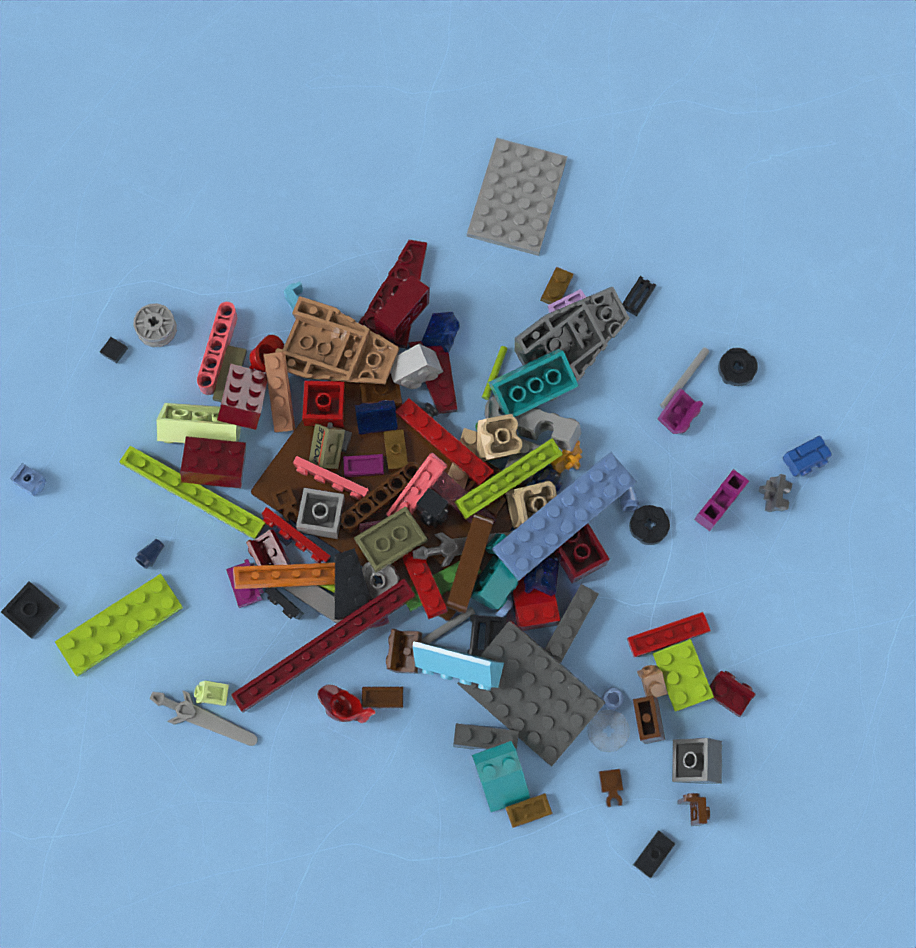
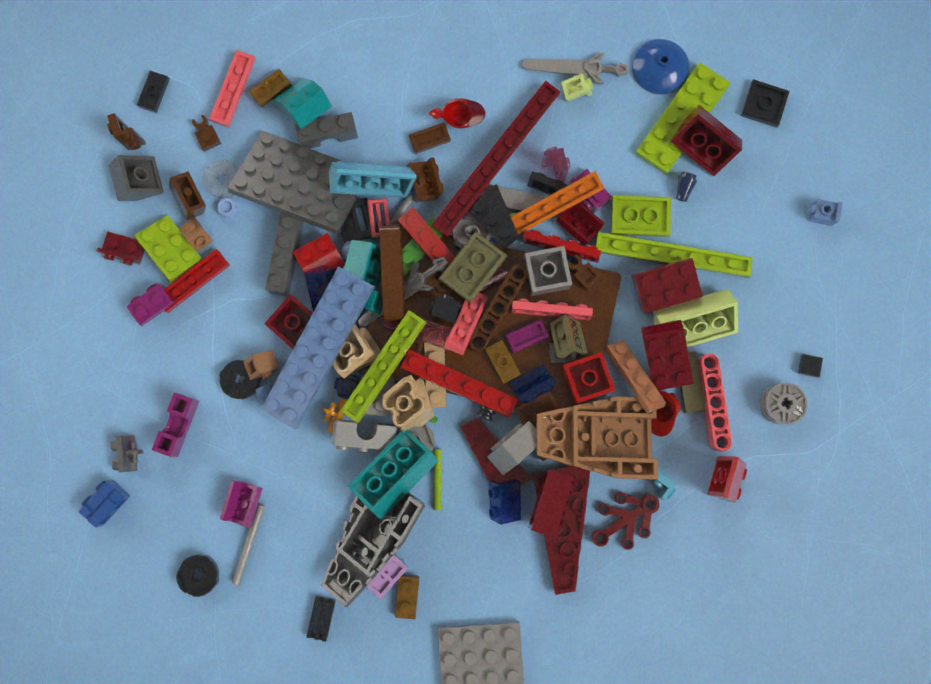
camera: 165 degrees right, 10 degrees up
none -> magenta bracket [126,283,174,326]
none -> coral plate [209,50,256,128]
none -> medium nougat brick [243,350,280,380]
none -> coral tile [367,198,390,239]
none -> clear pink bracket [541,147,571,182]
none -> dark red plant [592,492,660,550]
none -> lime plate [611,195,671,237]
none -> blue dish [632,39,690,95]
none -> dark red slope [671,105,742,176]
none -> red slope [707,456,747,503]

